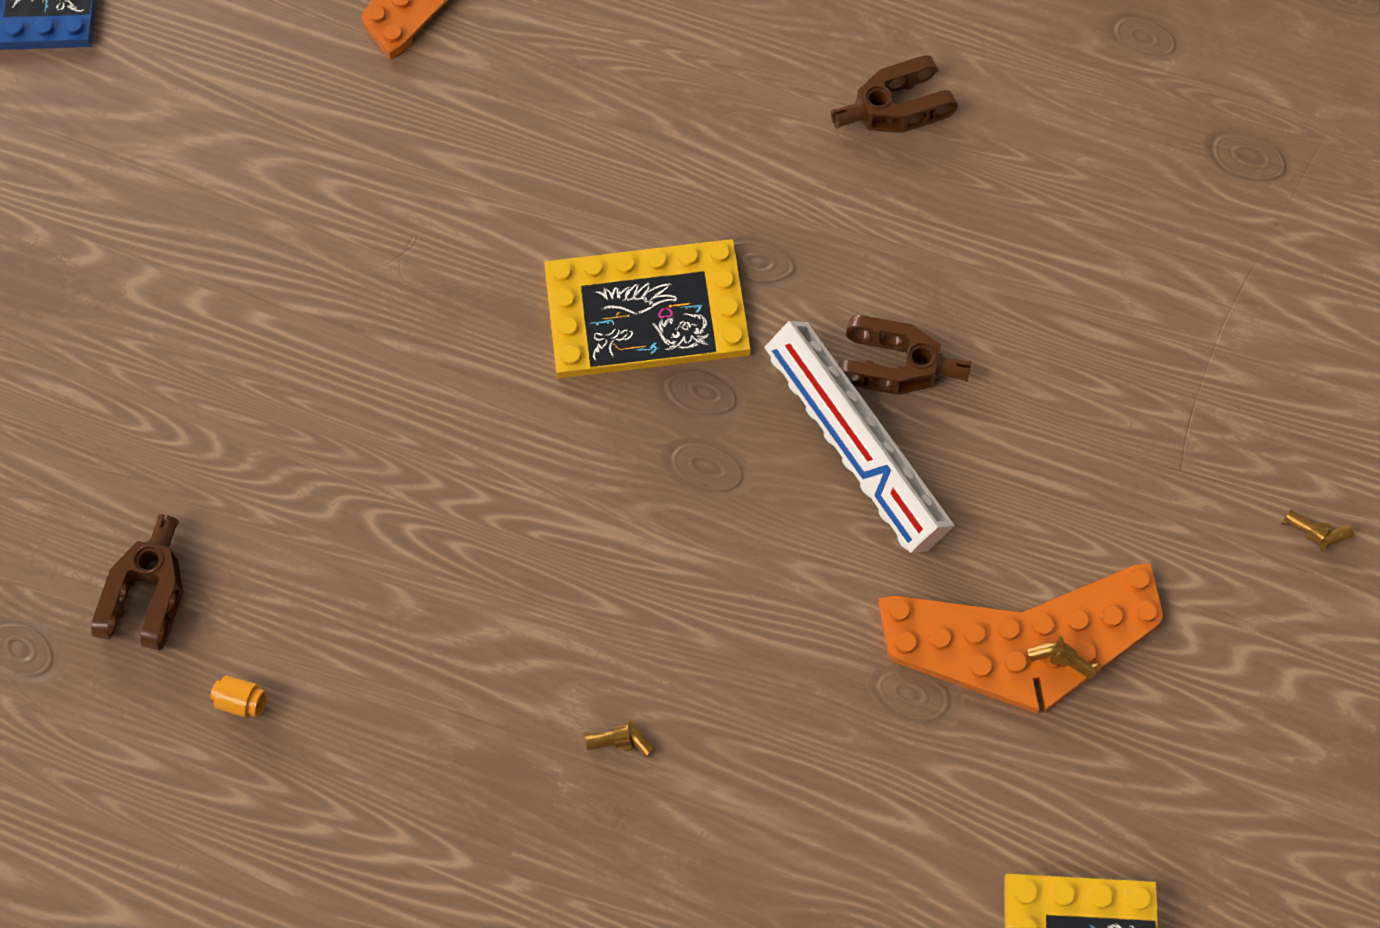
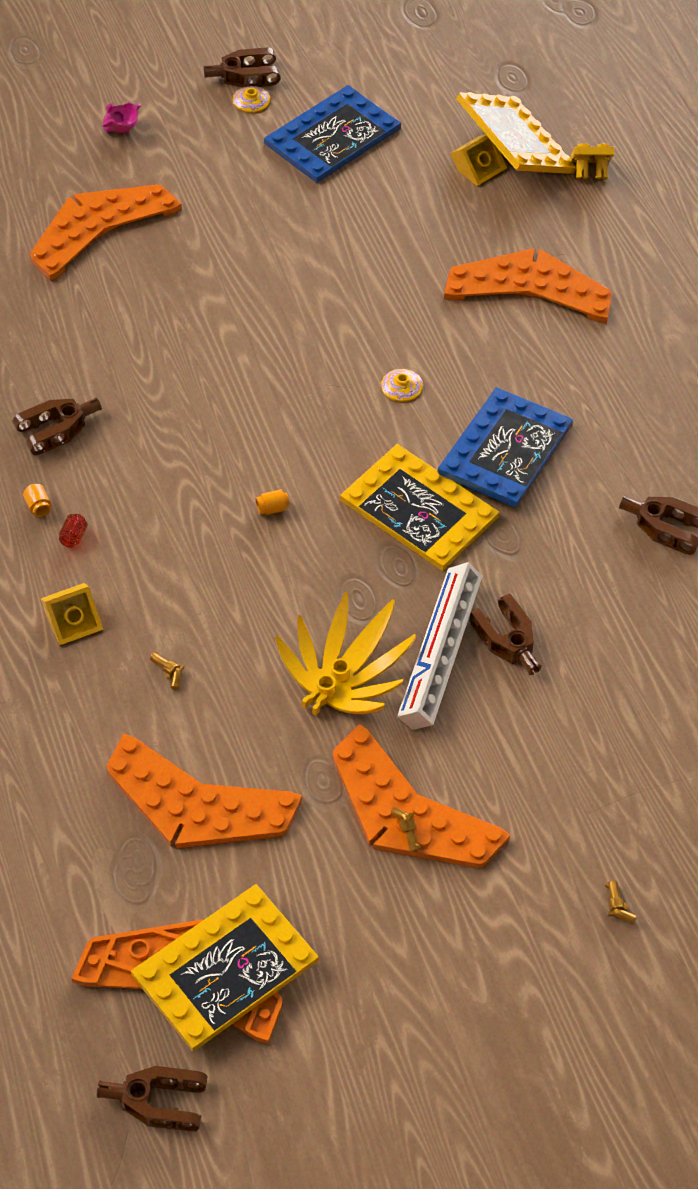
camera: 45 degrees right, 10 degrees down
none -> yellow slope [41,583,104,645]
none -> clear red brick [59,514,88,548]
none -> orange wing [107,733,302,849]
none -> light orange brick [255,489,290,516]
none -> yellow plant [275,592,416,716]
none -> dish [381,369,423,402]
none -> plate [437,387,573,508]

